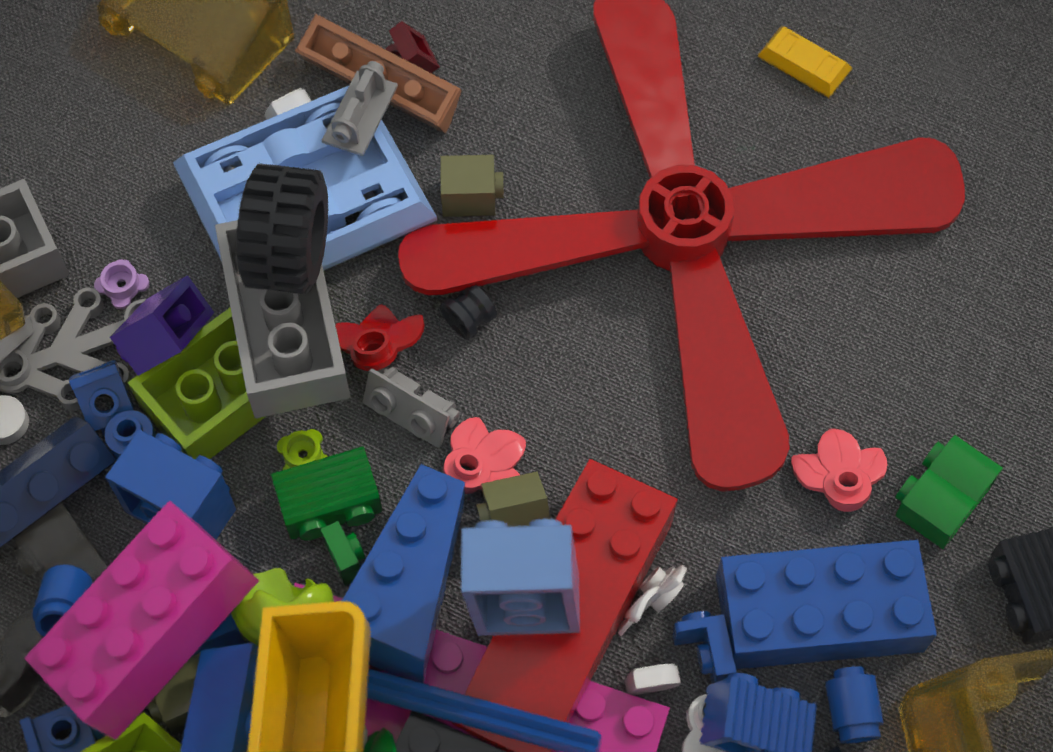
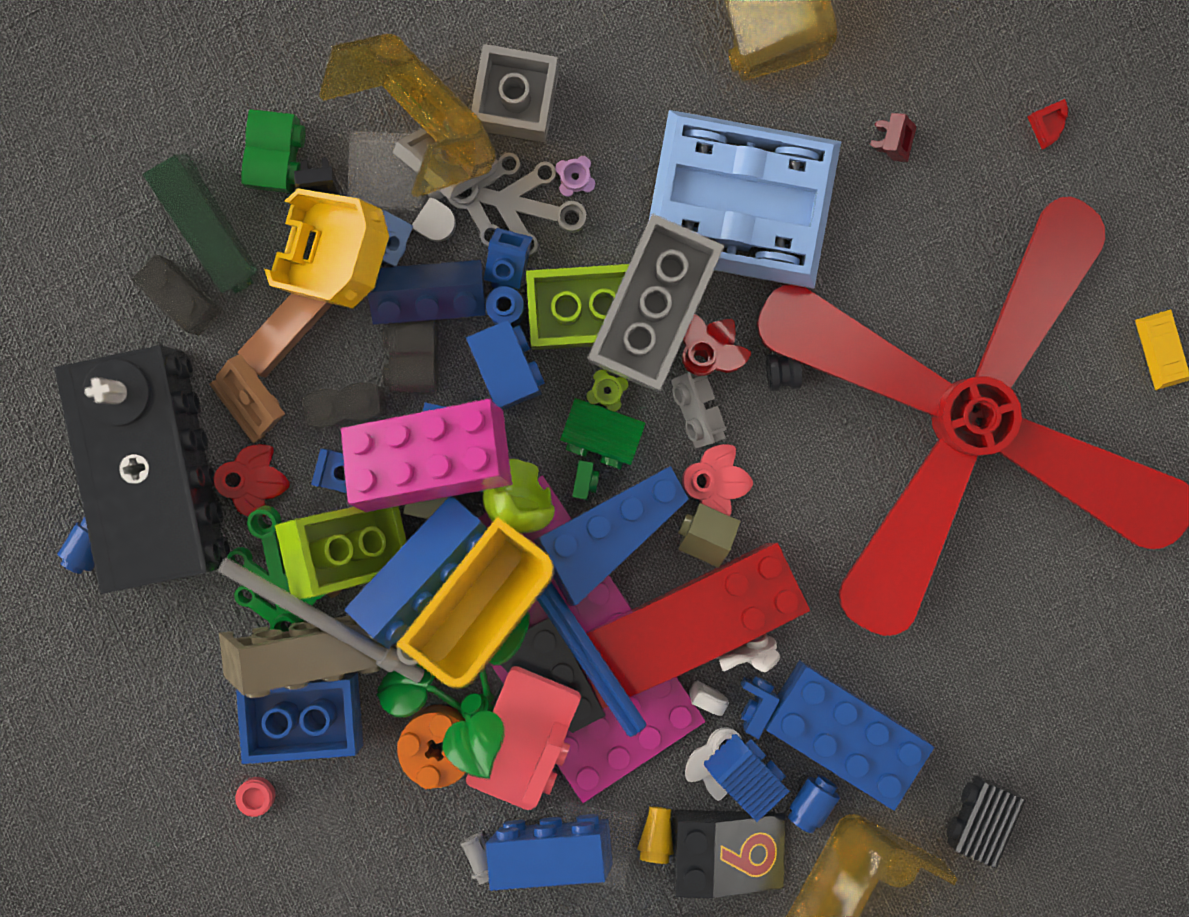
camera: 40 degrees right, 25 degrees up
blue brick [32,565,93,637] -> none
dark purple brick [110,275,215,376] -> none
black tyre [236,163,328,294] -> none
white tile [264,88,311,120] -> none
nougat slope [295,14,462,134] -> none
light grey hinge [322,61,398,156] -> none
olive brick [440,155,504,217] -> none
medium blue brick [461,519,580,636] -> none
coral plate [791,429,888,512] -> none
green brick [895,435,1003,549] -> none

